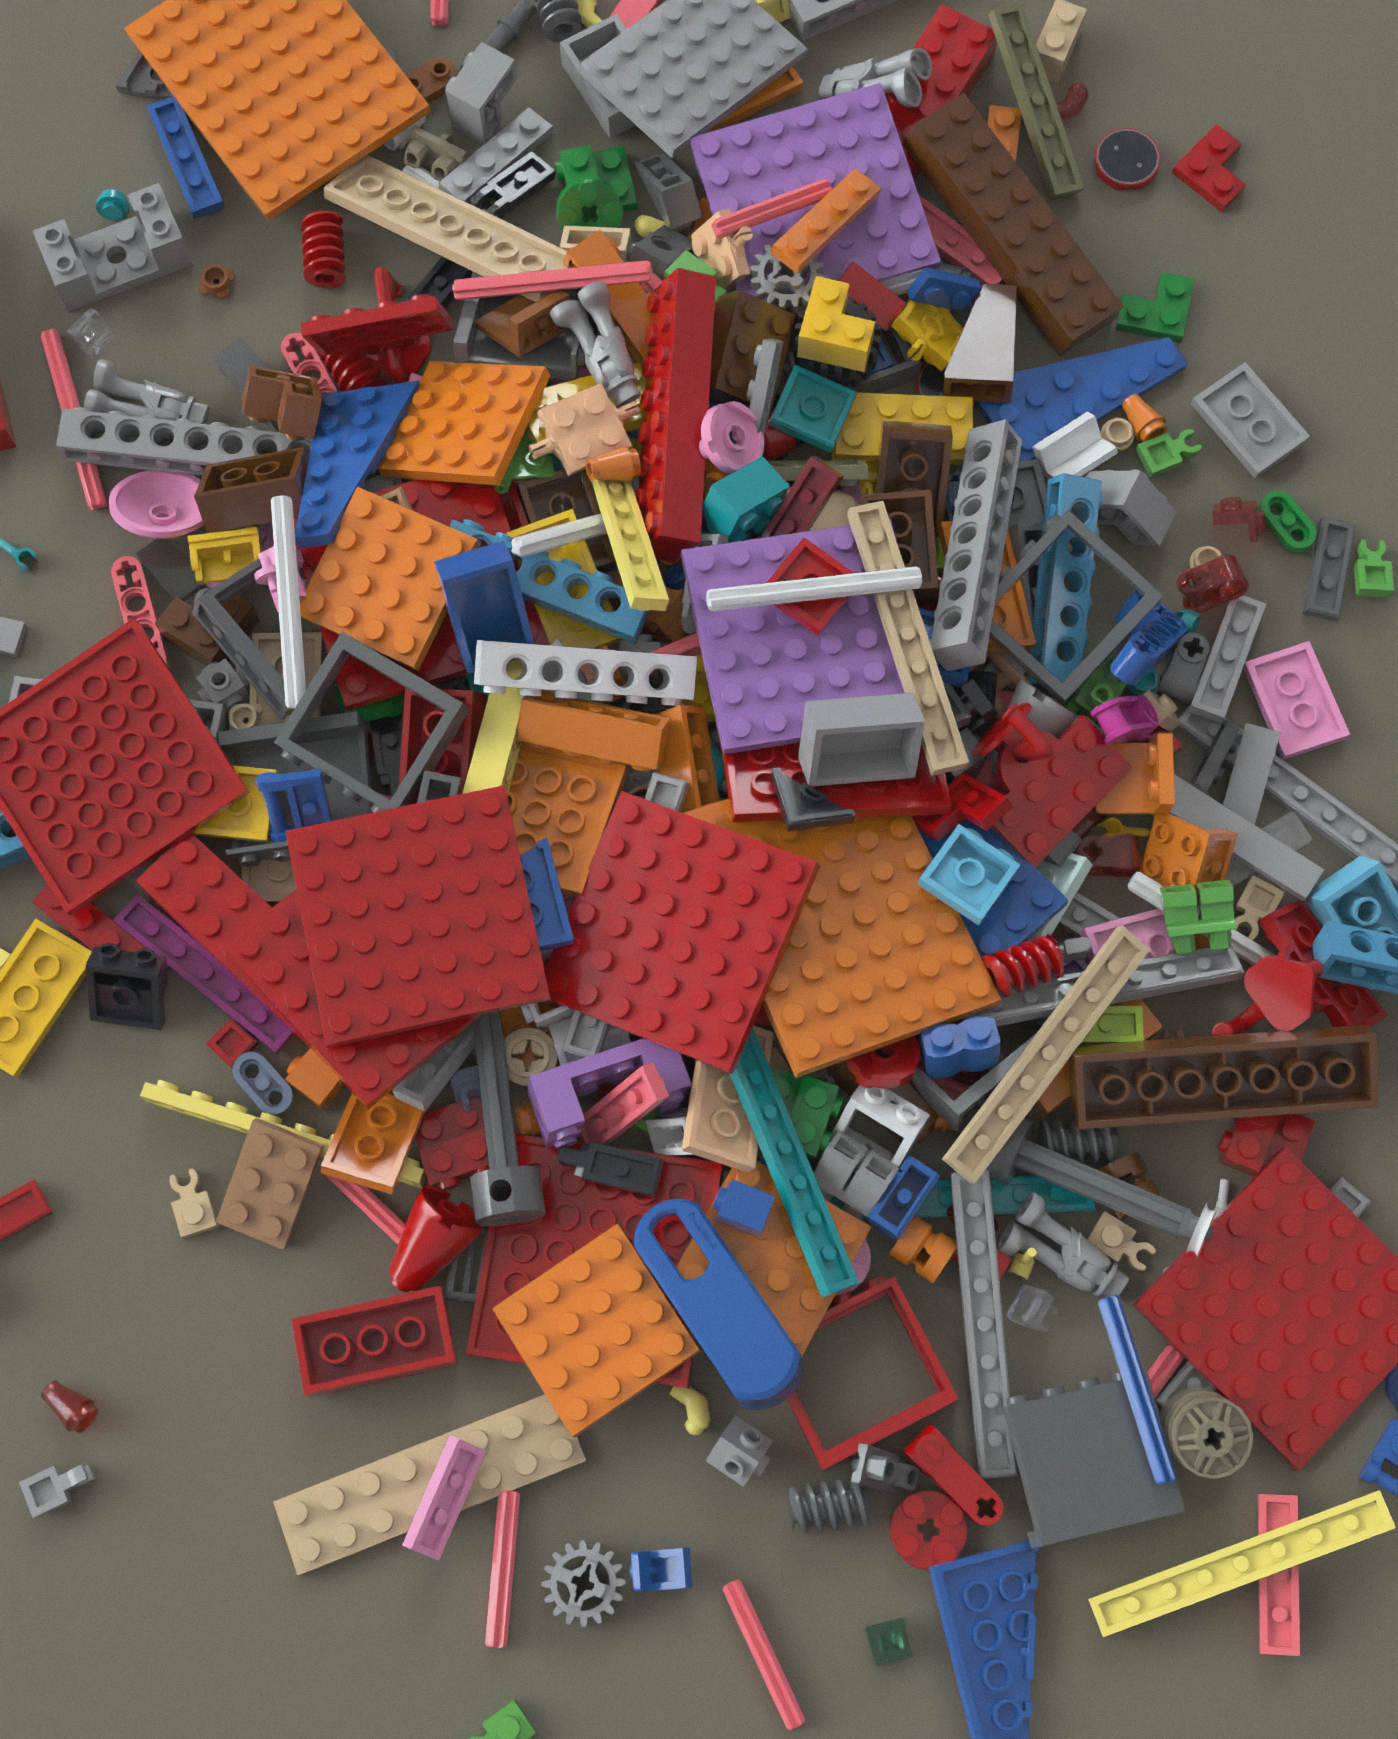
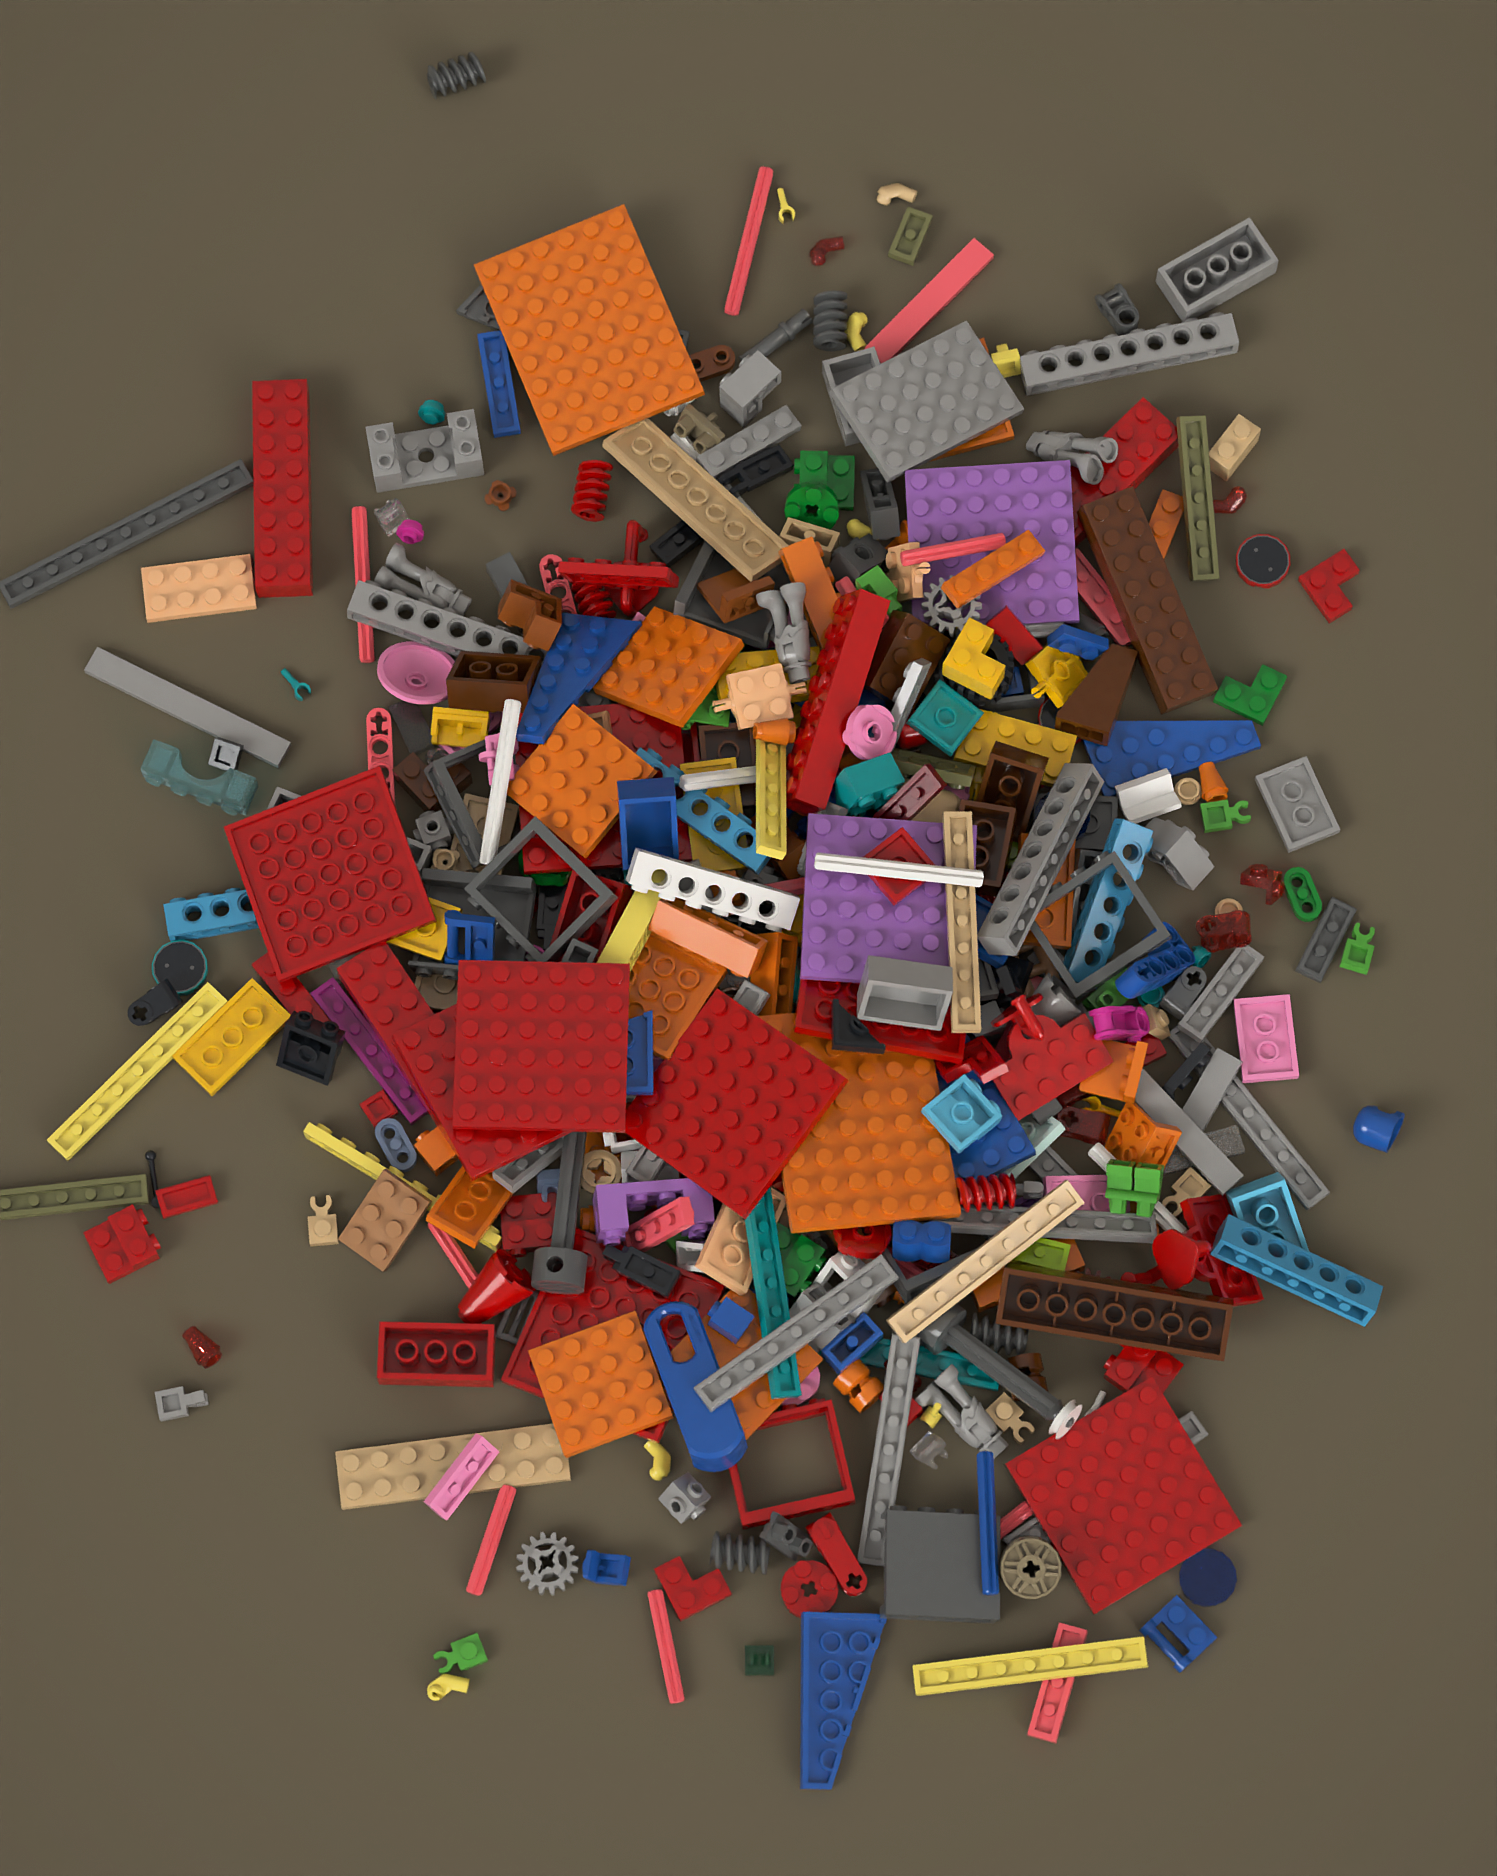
camera: 15 degrees right, 0 degrees up
coral axle [453,261,653,300] -> none
none -> dark pink plate [396,520,424,544]
none -> red plate [654,1556,732,1622]
none -> light grey tile [694,1254,899,1412]

